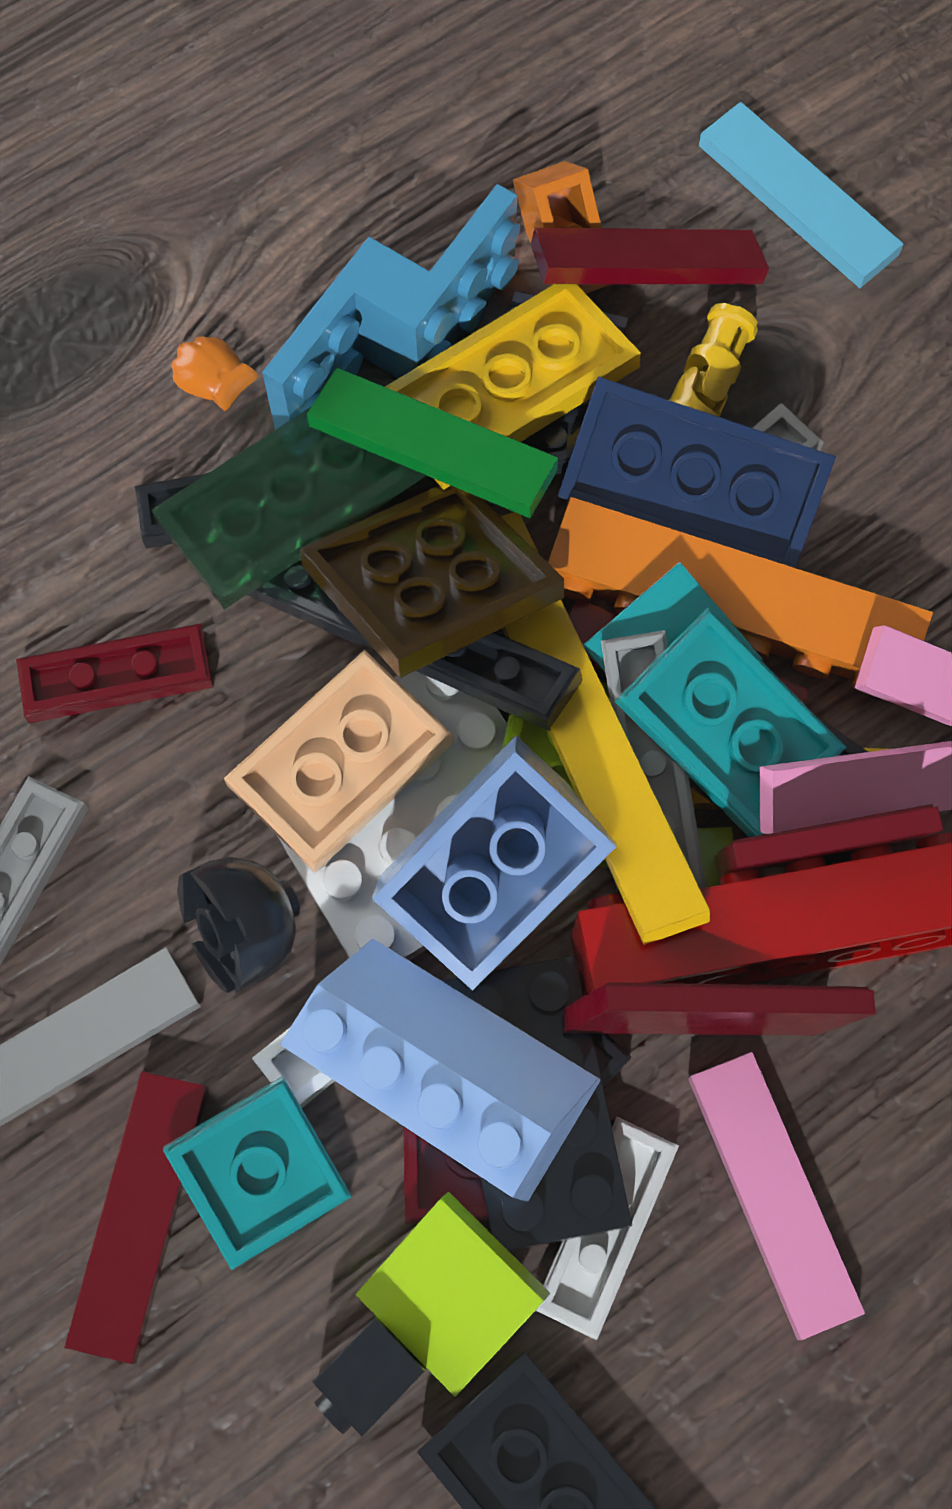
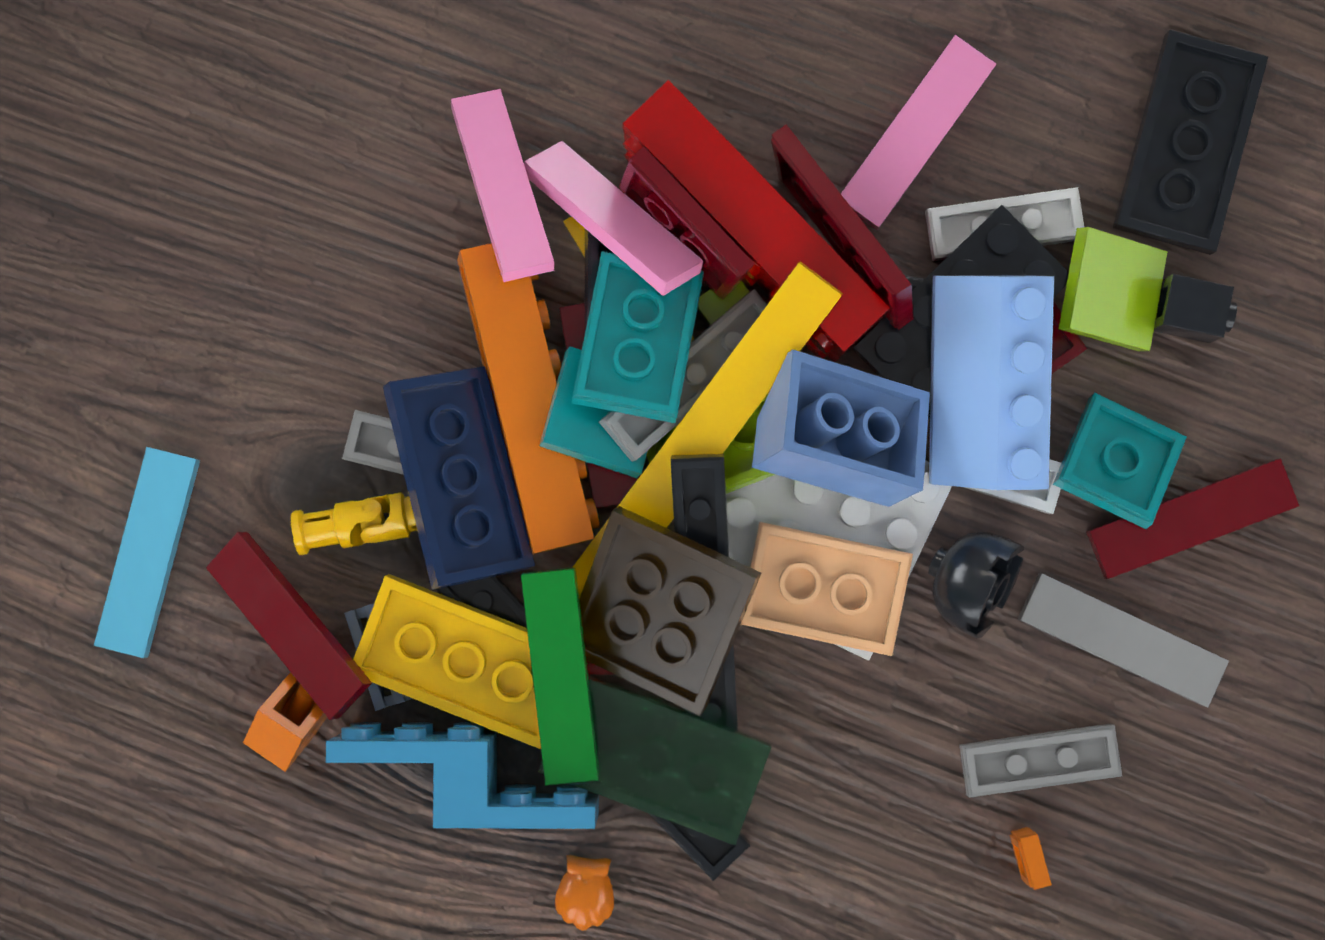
camera: 120 degrees left, 15 degrees up
dark red tile [16,623,214,724] -> none

